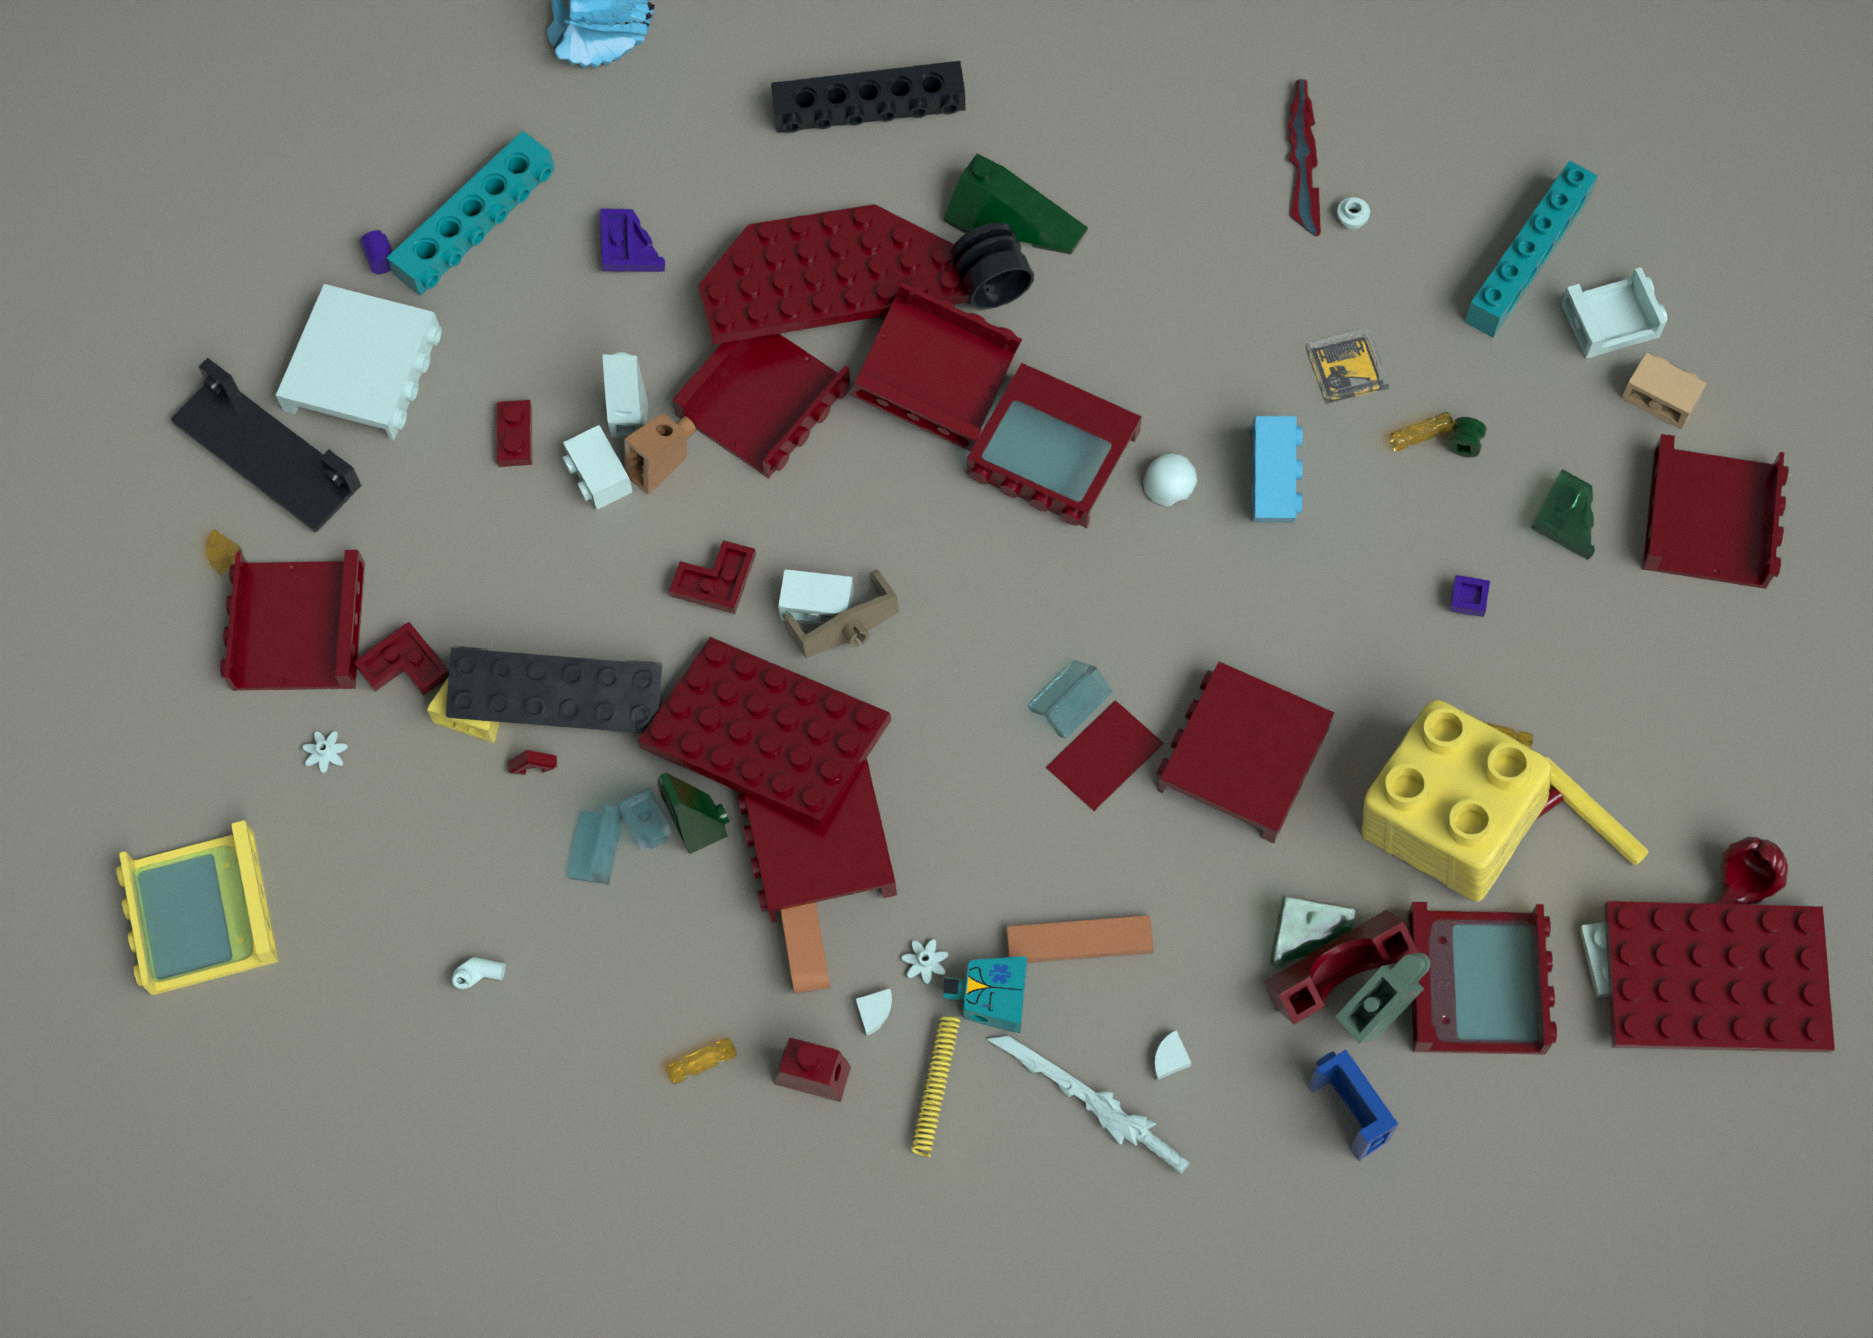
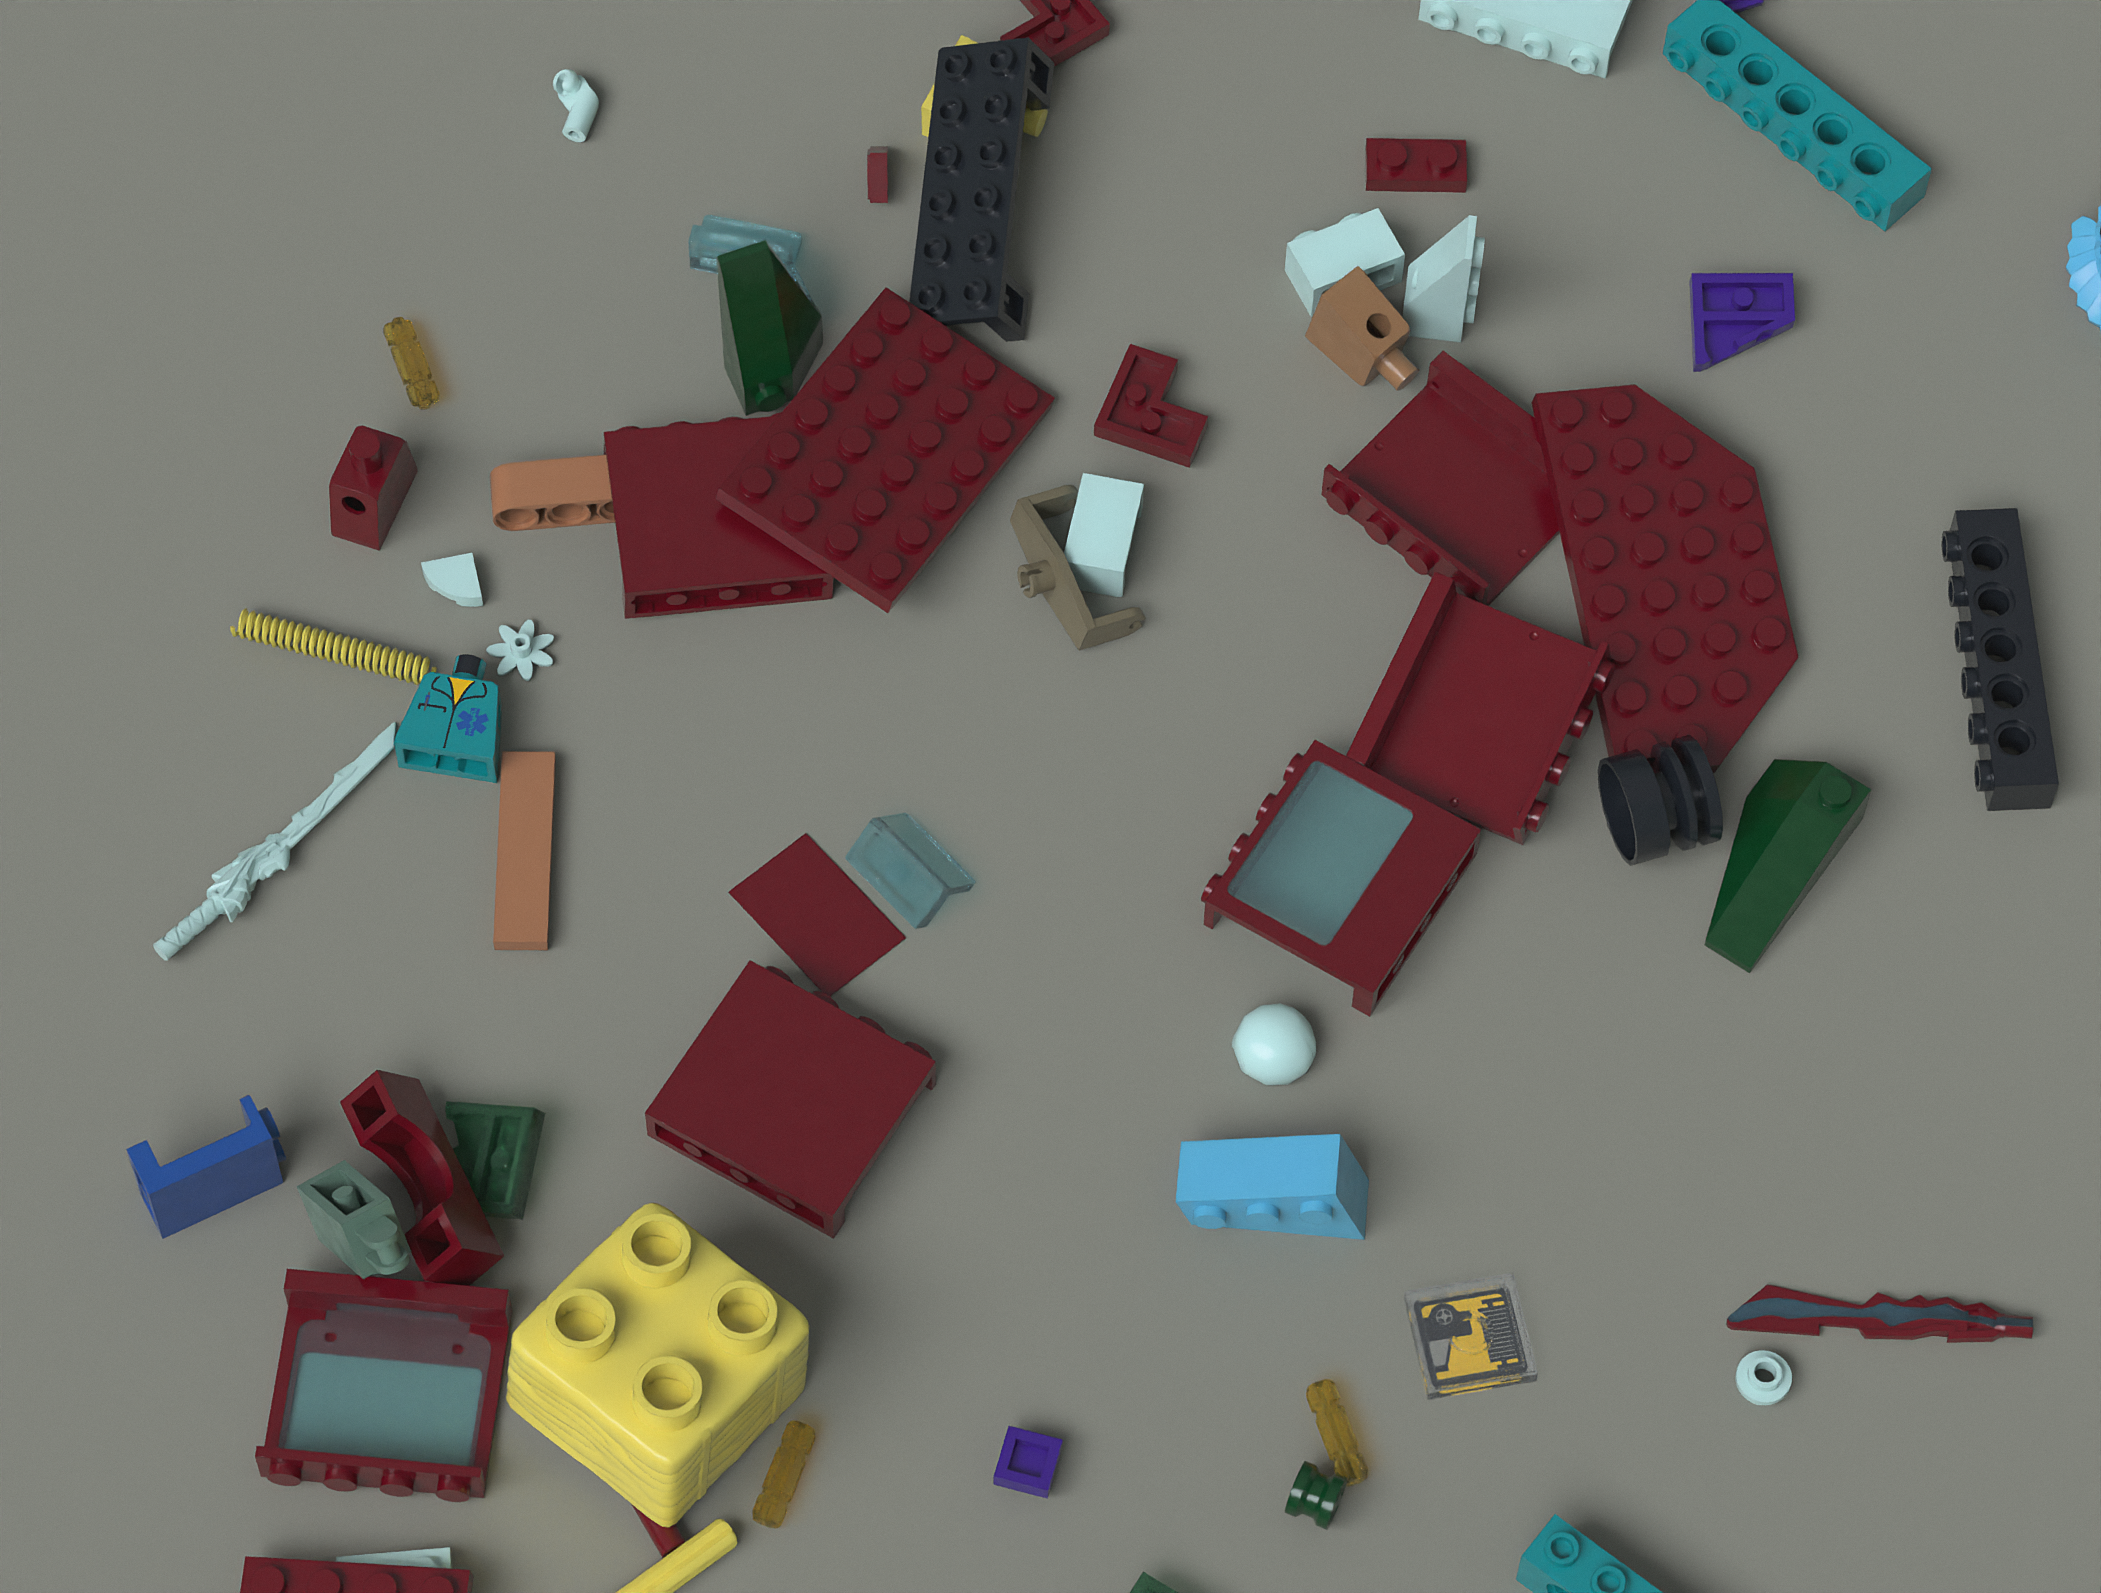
camera: 90 degrees right, 5 degrees down
light aqua tile [1154,1030,1191,1080] -> none

